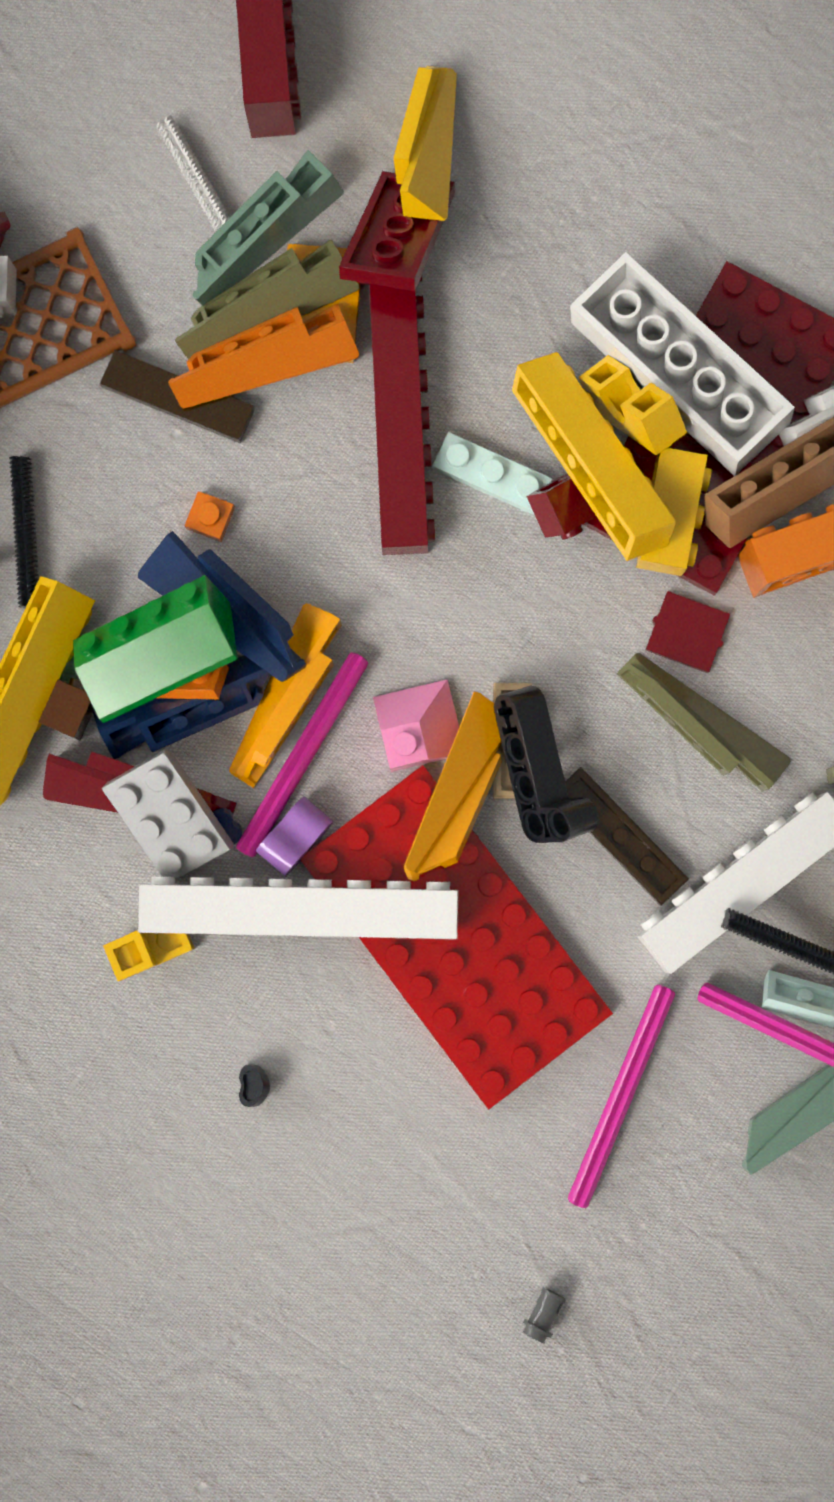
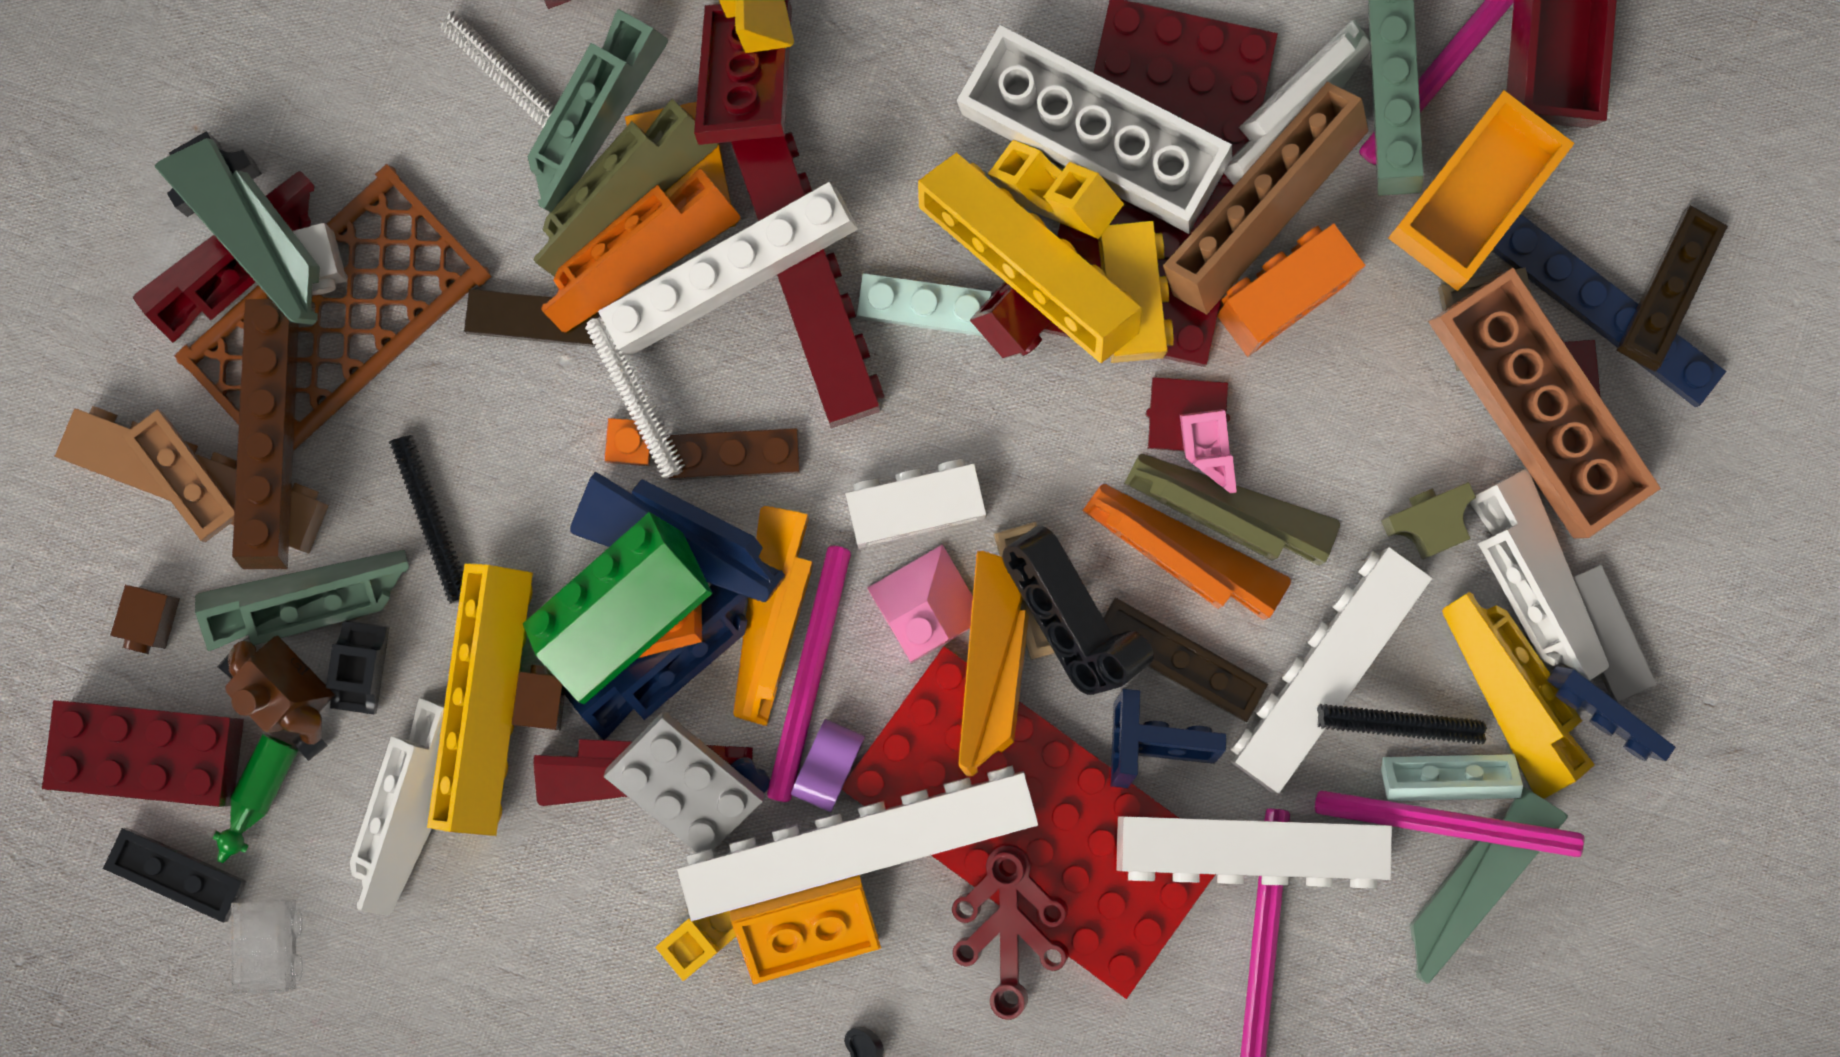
camera: 20 degrees left, 0 degrees up
none -> white axle [585,317,685,478]
none -> white brick [598,182,858,356]
none -> reddish brown plate [667,428,800,480]
none -> light orange tile [729,875,881,985]
none -> white brick [845,459,986,548]
none -> dark red plant [952,845,1069,1020]
none -> orange wedge [1082,484,1291,620]
none -> dark blue bracket [1110,689,1226,788]
none -> white brick [1116,817,1392,888]
none -> bright pink slope [1180,409,1237,493]

